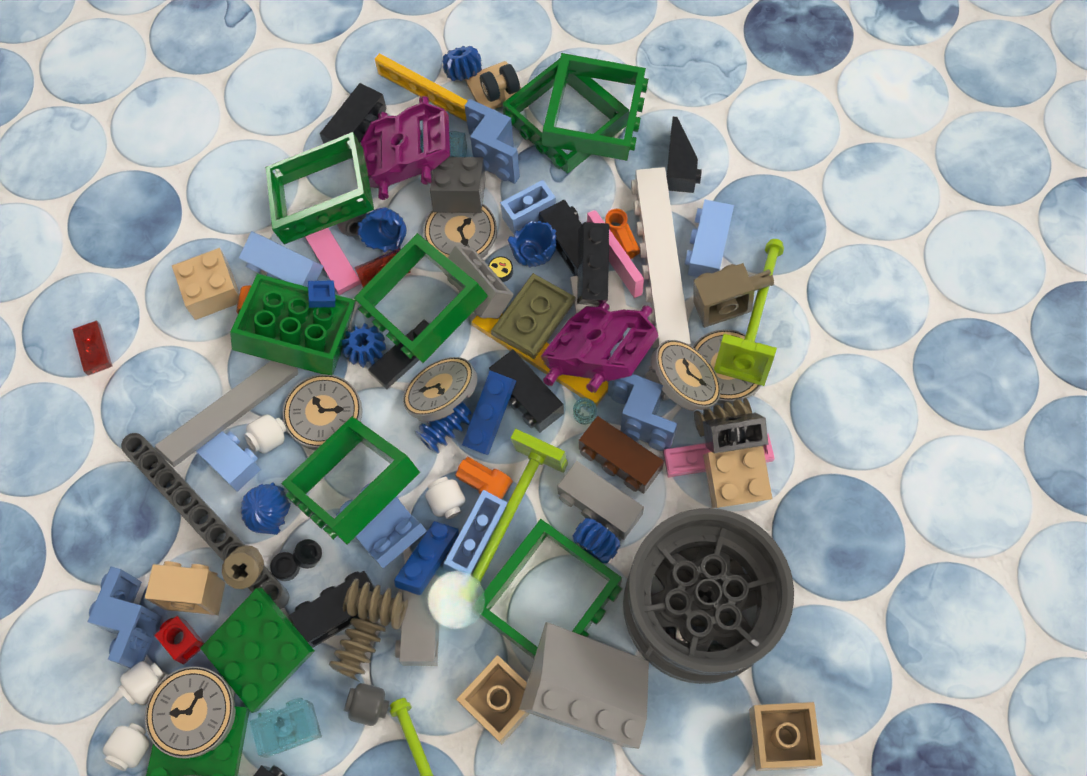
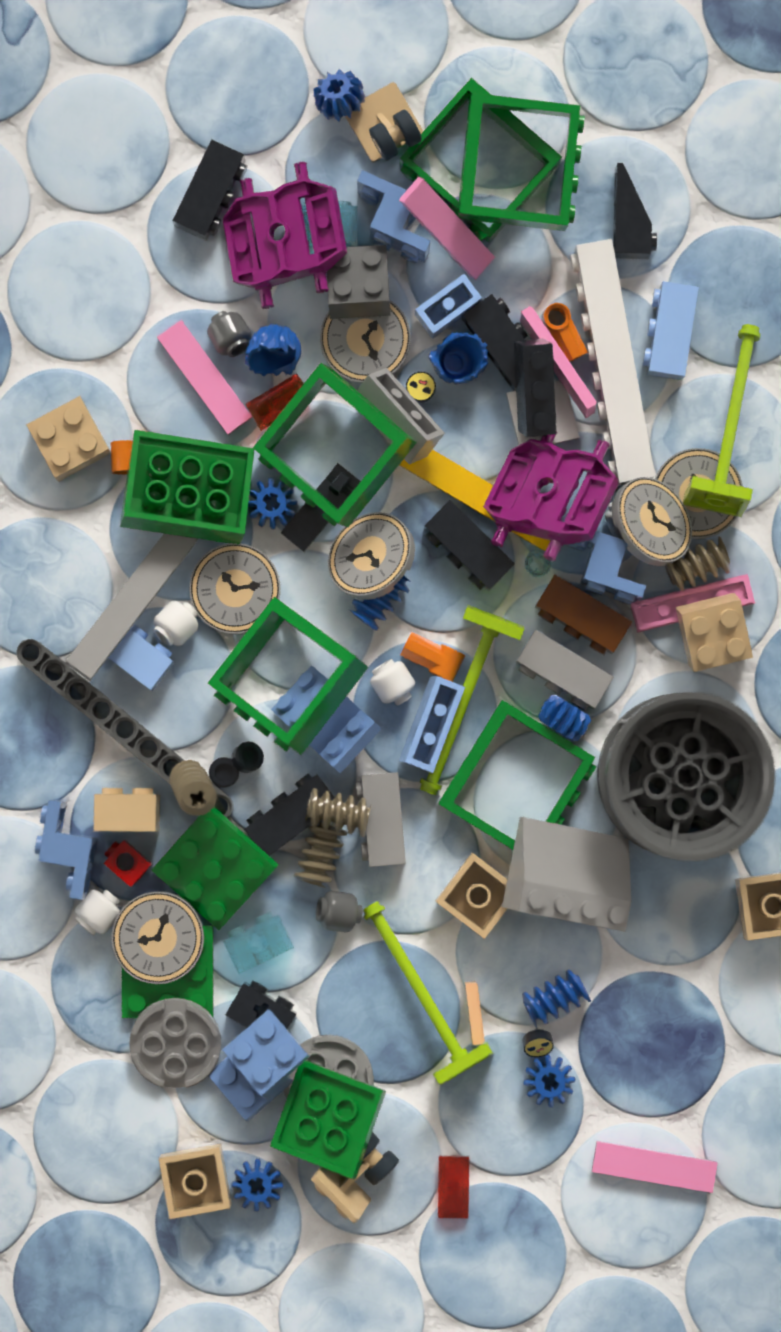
camera: 15 degrees left, 20 degrees up
white head [103,723,149,771] -> none
light blue brick [239,231,324,287] -> none
blue hair [241,482,291,535] -> none
green window [265,132,374,245] -> none
blue plate [308,280,335,308] -> none
yellow tile [375,53,468,122] -> none
blue plate [394,521,459,596] -> none
clear light blue tile [428,570,486,629] -> none
blue plate [462,371,516,455] -> none
olive tile [491,273,576,359] -> none
dark tan brick [693,263,774,328] -> none
black brick [703,412,769,454] -> none
none -> bright pink tile [399,177,495,280]

